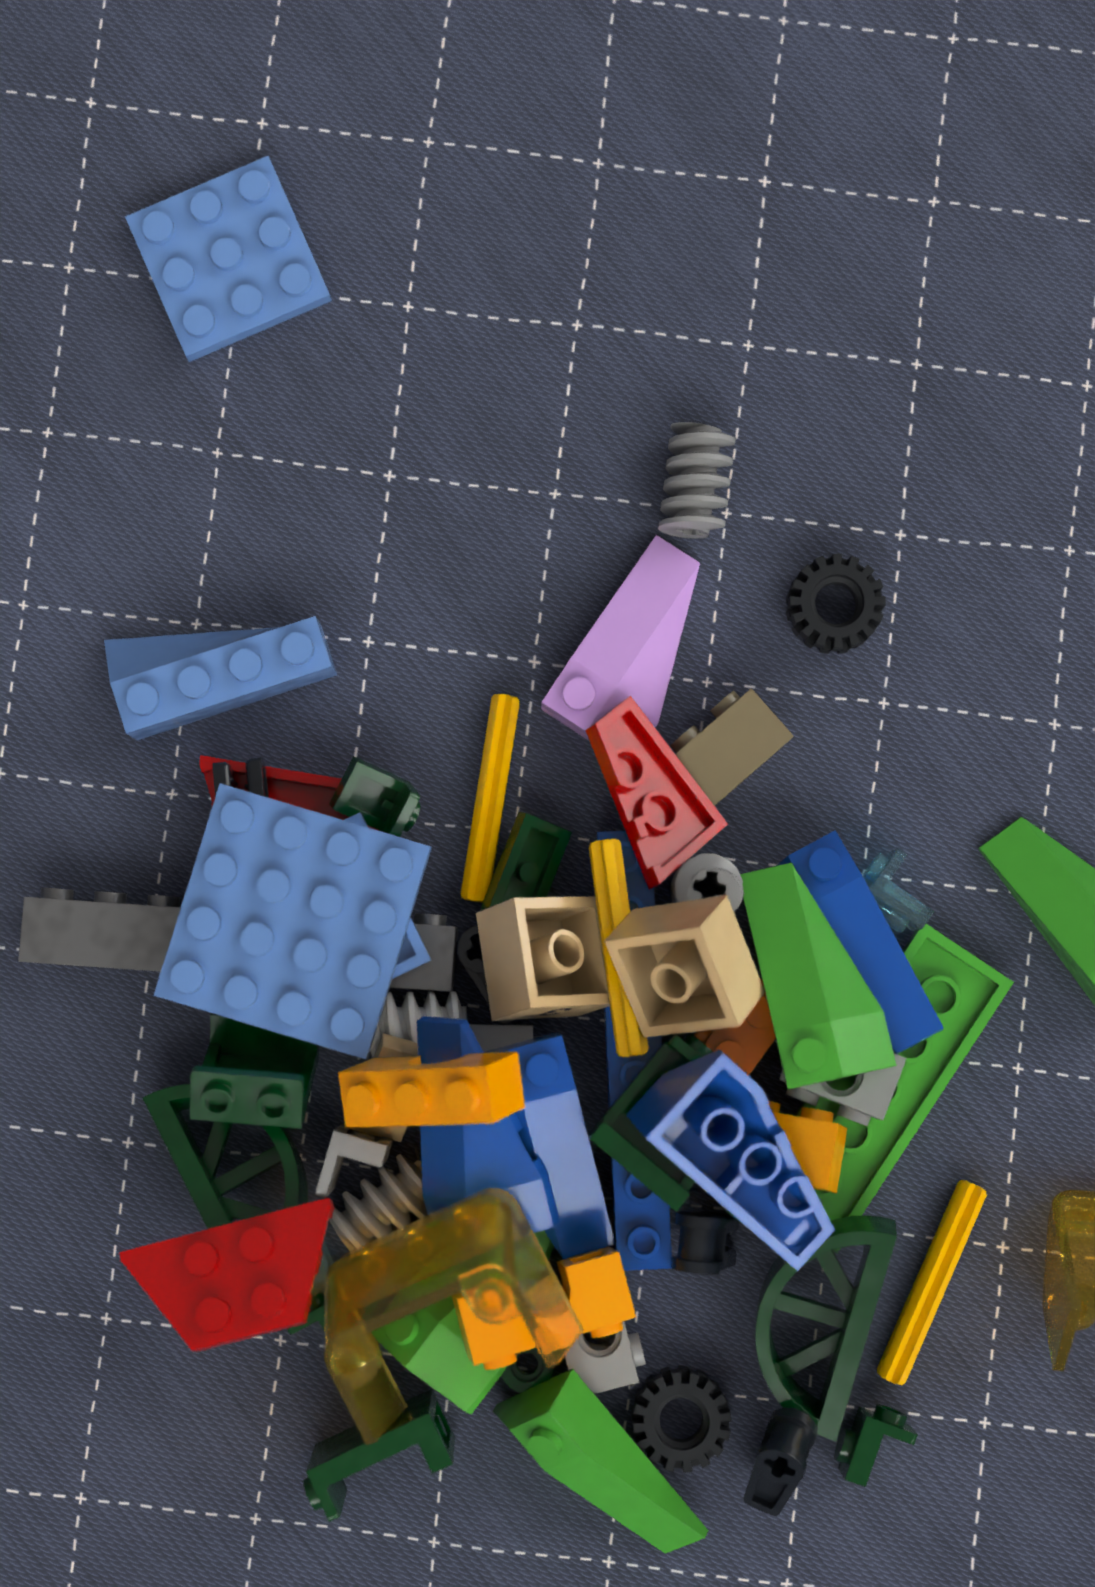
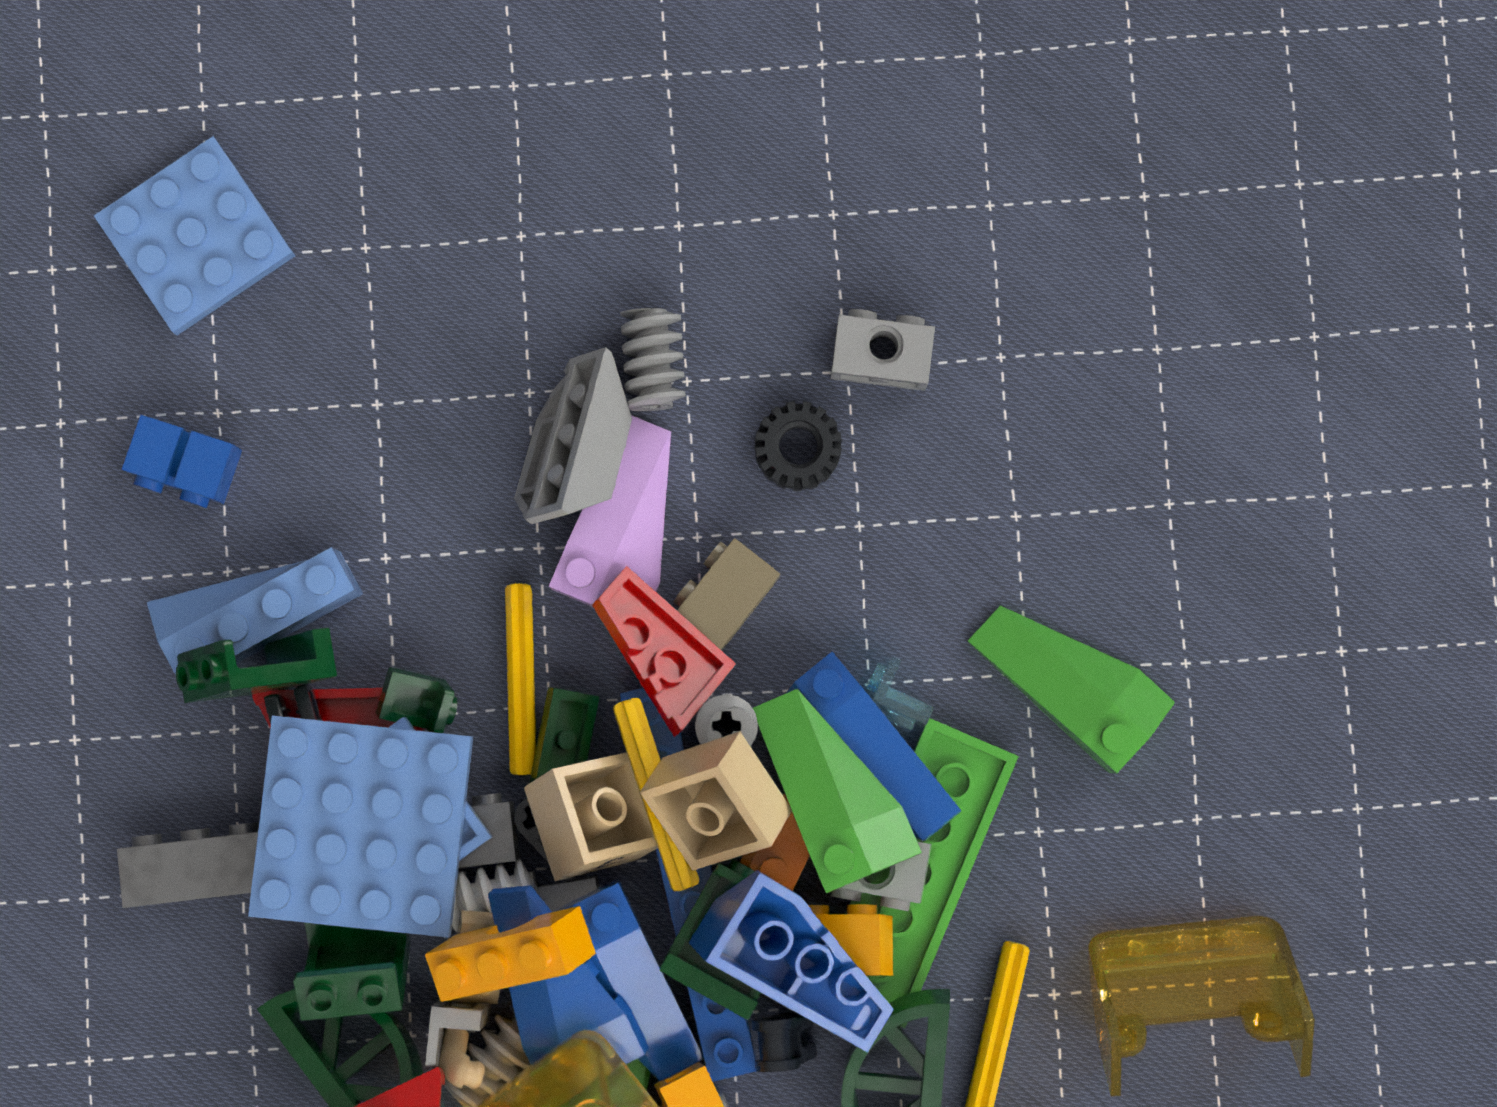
camera: 10 degrees left, 0 degrees up
none -> blue piece [122,415,242,508]
none -> dark green panel [176,628,337,703]
none -> tan arm [439,1028,485,1089]
none -> light grey wedge [514,347,632,524]
none -> light grey brick [830,309,935,391]

